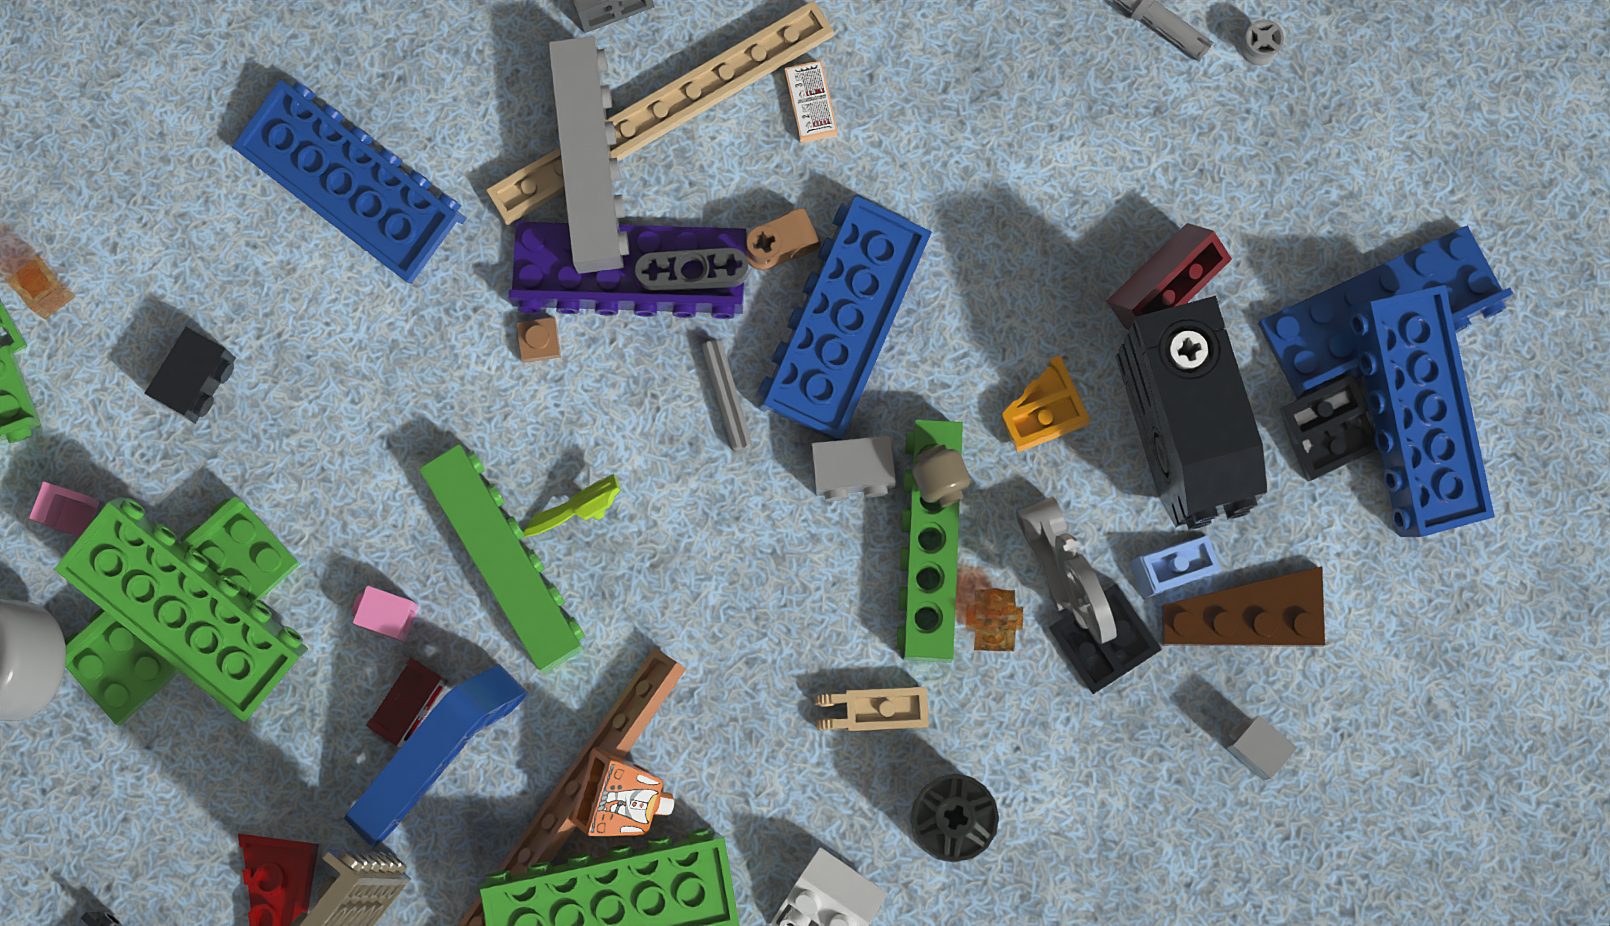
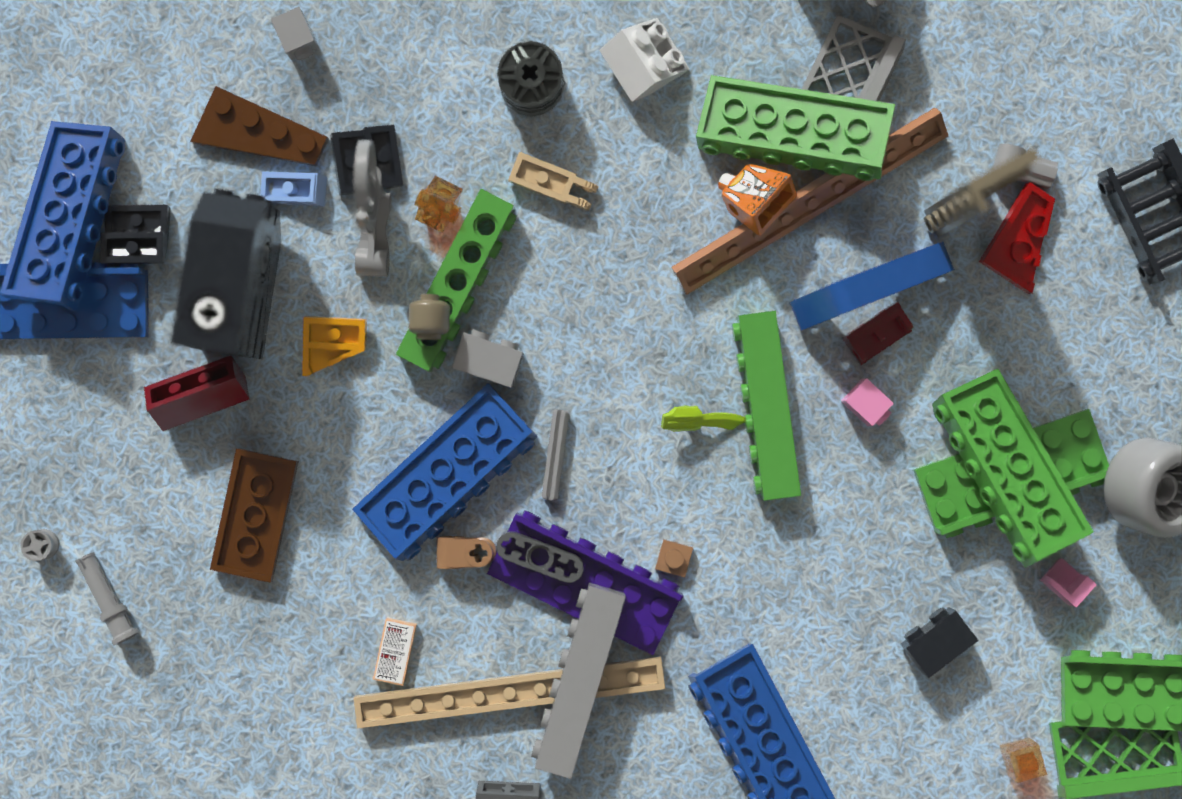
camera: 165 degrees left, 10 degrees up
none -> reddish brown plate [210,448,299,583]

